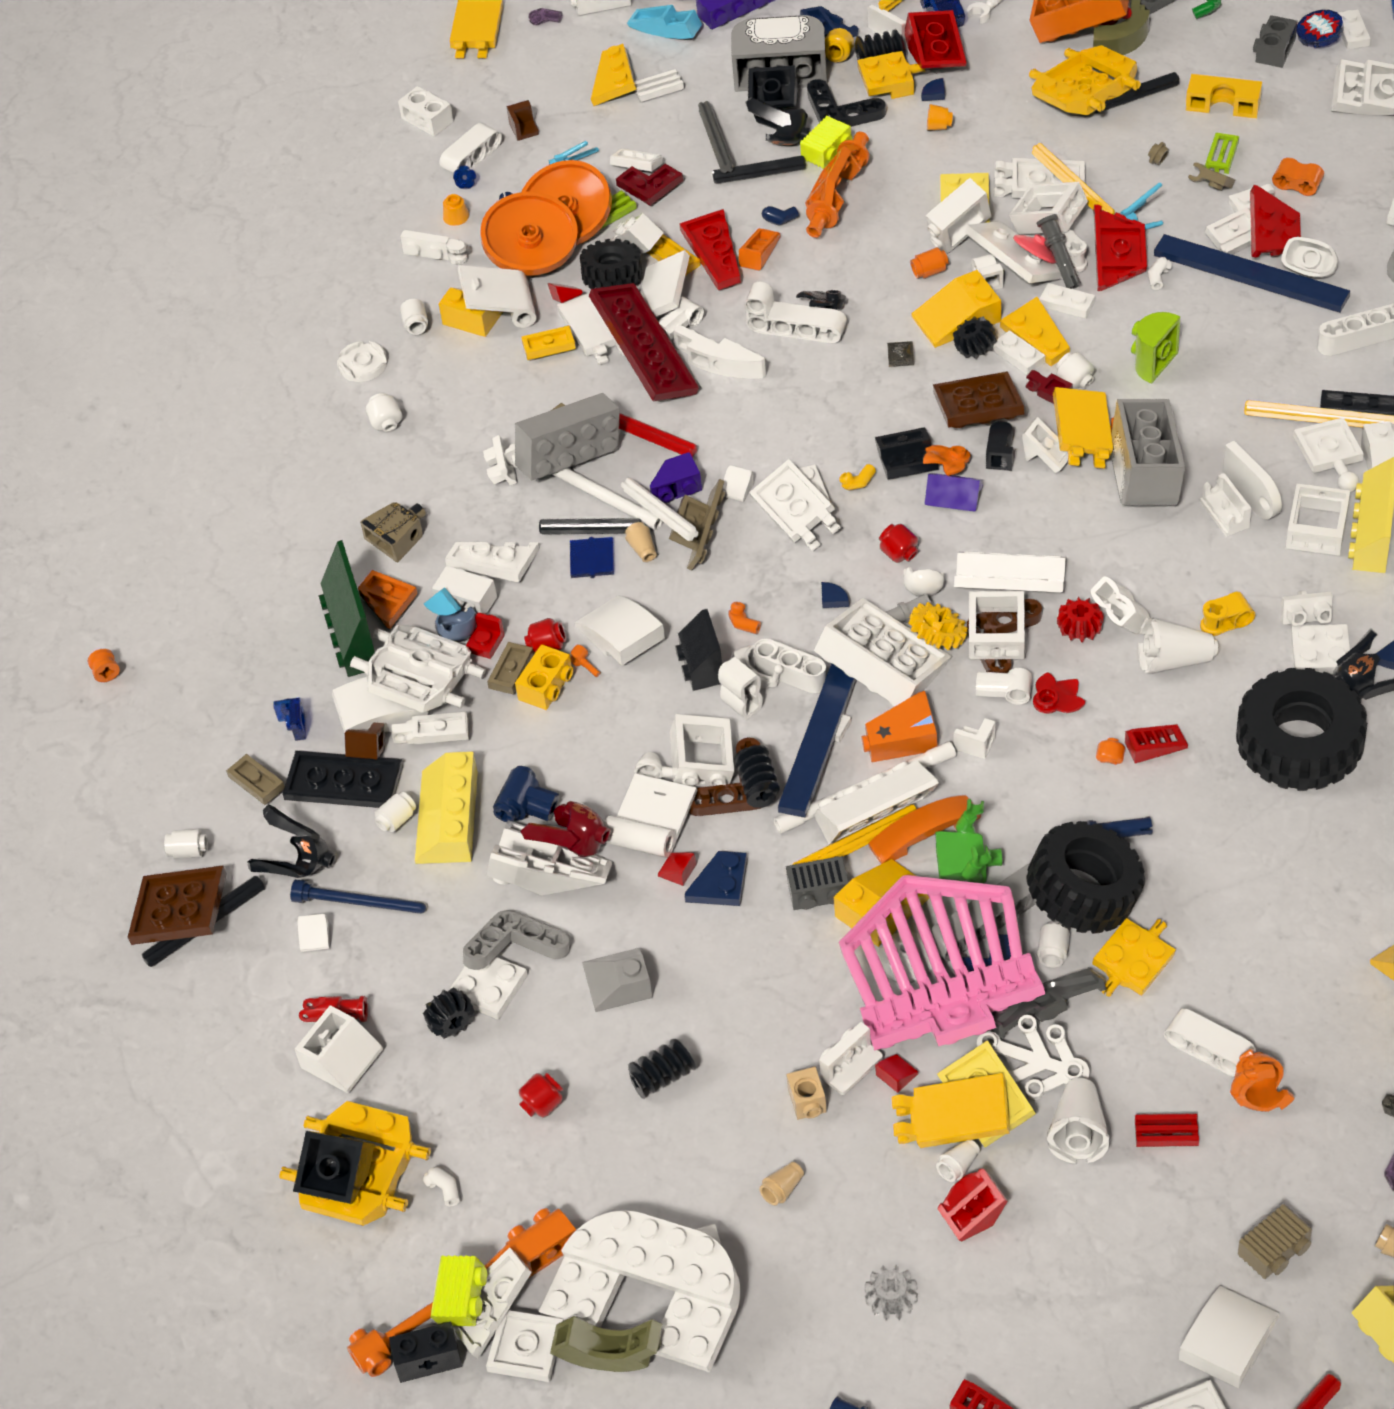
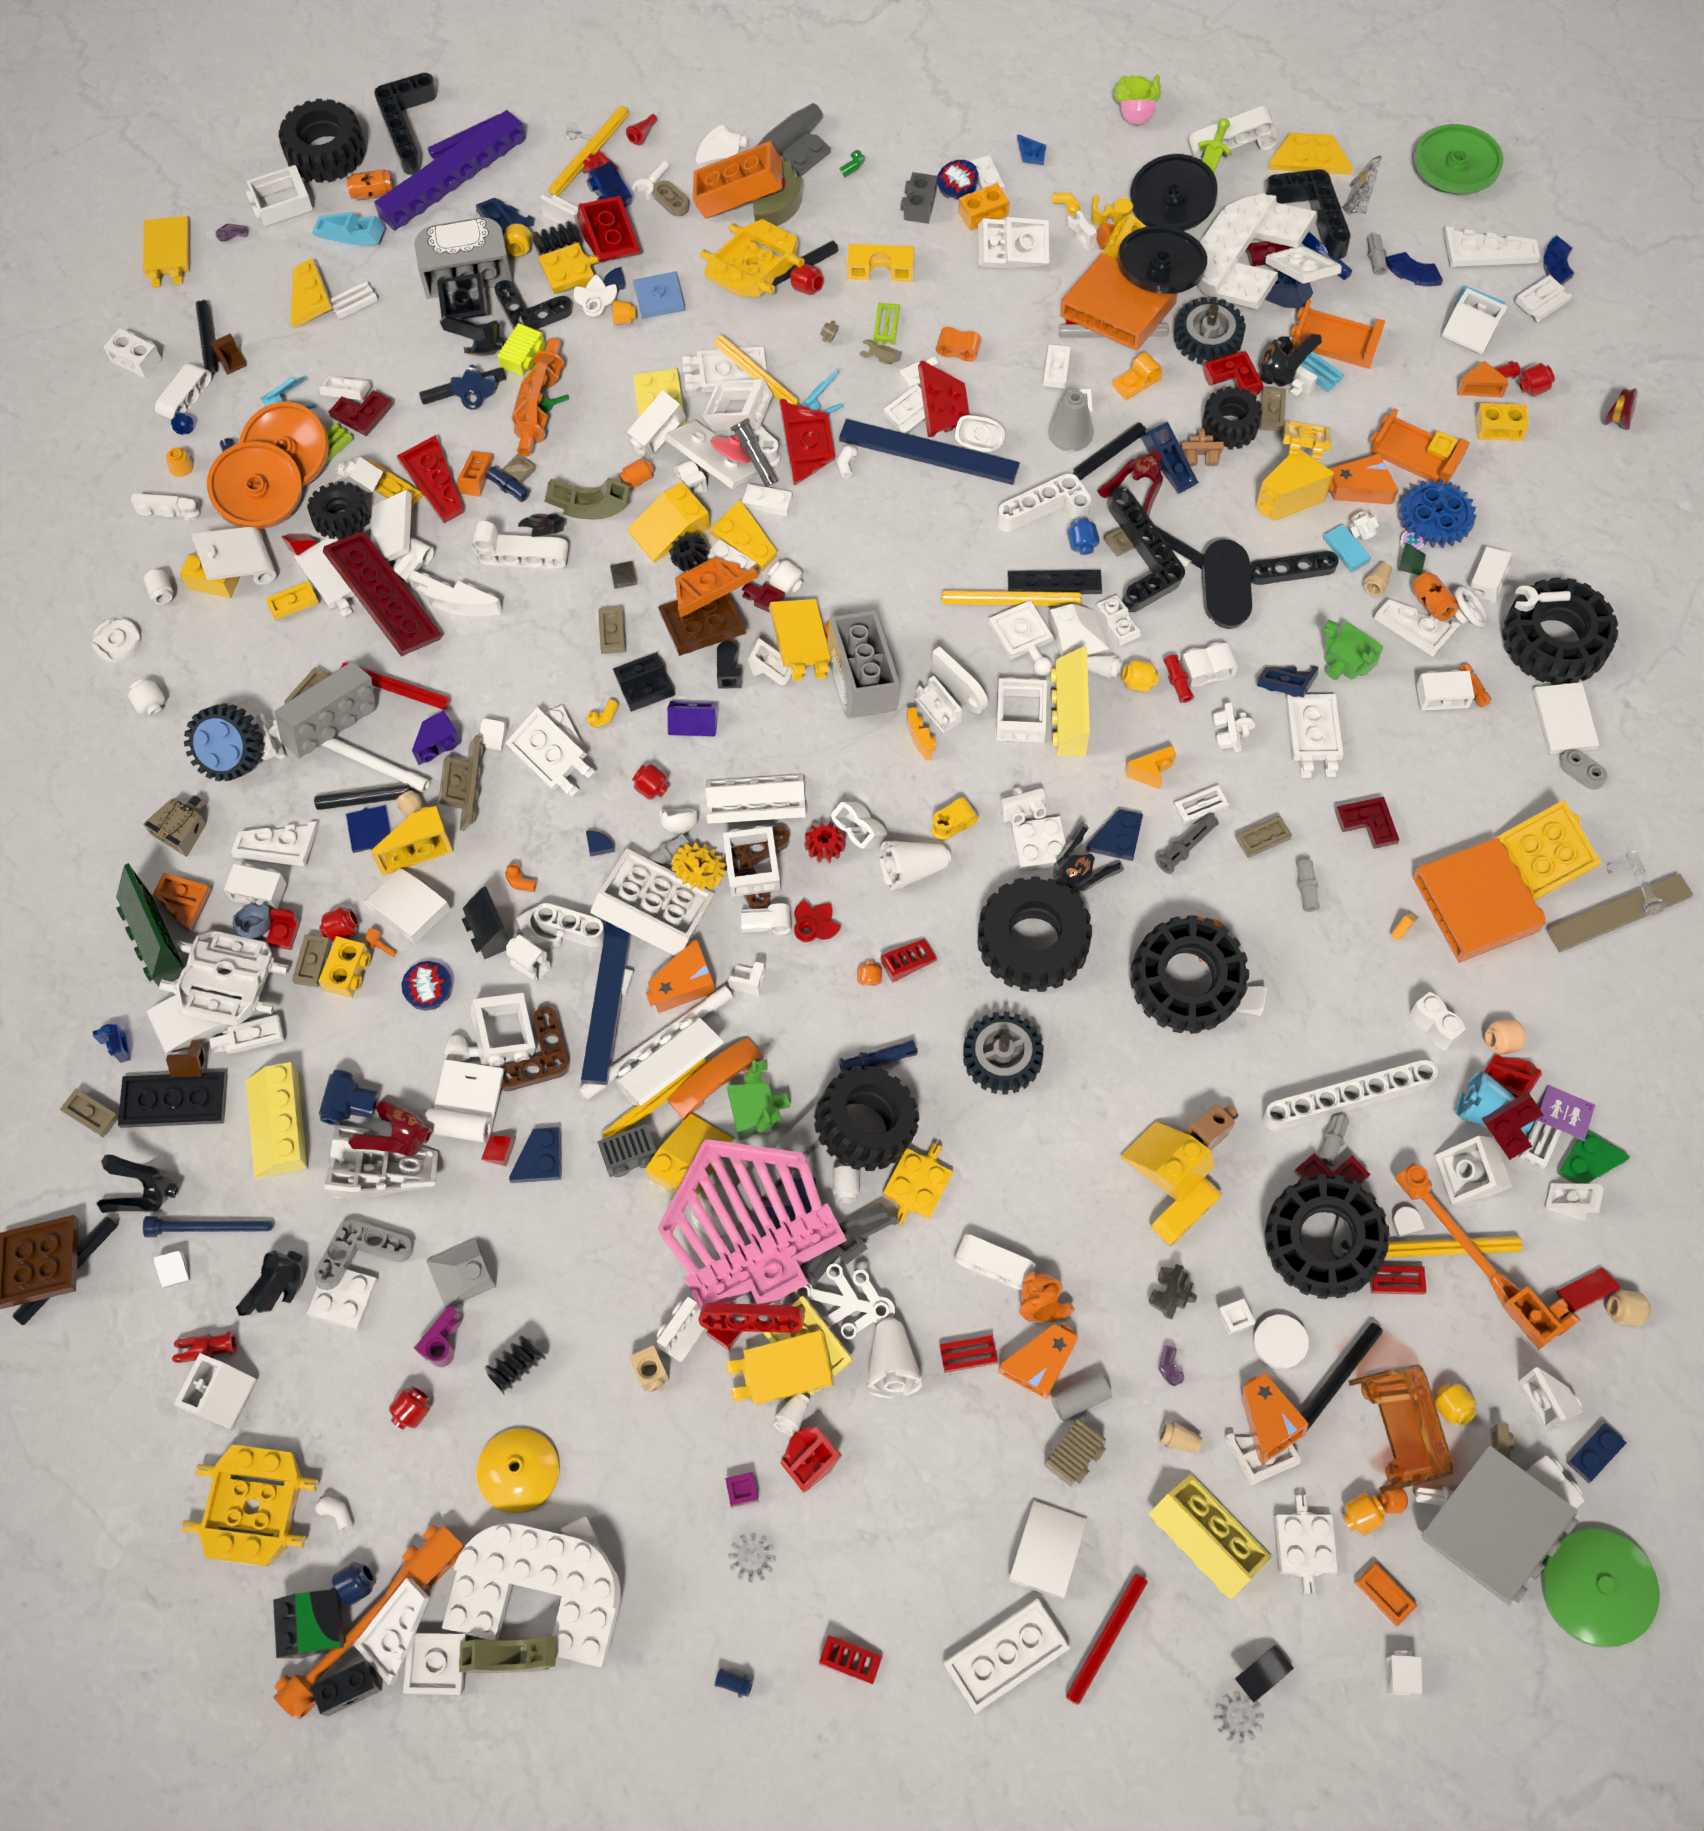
camera: 15 degrees left, 15 degrees up
white brick [164,829,208,859] -> none
black slope [293,1131,375,1204] -> none
white brick [375,792,416,832] -> none
black gear [422,987,475,1039] -> none
medium azure tile [424,587,461,615] -> none
neon yellow brick [430,1255,487,1326] -> none
white axle [621,478,698,541] -> none
dark grey axle [698,101,733,173] -> none
black piece [734,745,780,808] -> none
tan cone [759,1162,804,1205] -> none
dark blue arm [761,206,799,226] -> none
orange plate [923,445,971,476] -> none
lime brick [1131,312,1180,384] -> none
none -> wheel [184,703,264,782]
none -> black axle [195,299,217,373]
none -> black piece [236,1250,304,1316]
none -> black slope [273,1589,344,1659]
none -> dark blue head [331,1562,375,1606]
none -> yellow slope [371,806,453,876]
none -> tile [401,961,453,1011]
none -> magenta plate [414,1305,462,1367]
none -> dark blue plate [450,364,496,410]
none -> yellow dish [476,1428,560,1513]
none -> dark blue pin [486,466,530,502]
none -> dark tan tile [502,454,535,485]
none -> green hand [537,394,569,413]
none -> olive arch [544,478,629,520]
none -> white plate [574,275,617,317]
none -> dark tan plate [598,607,625,654]
none -> medium blue plate [633,271,685,319]
none -> dark tan plate [653,181,689,216]
none -> orange wing [675,557,758,618]
none -> red beam [698,1303,805,1333]
none -> magenta plate [725,1472,759,1508]
none -> red head [790,263,824,295]
none -> light orange slope [906,707,936,761]
none -> light orange brick [959,183,1010,231]
none -> wheel [963,1012,1044,1095]
none -> orange slope [999,1324,1079,1400]
none -> light grey pin [1051,1373,1112,1421]

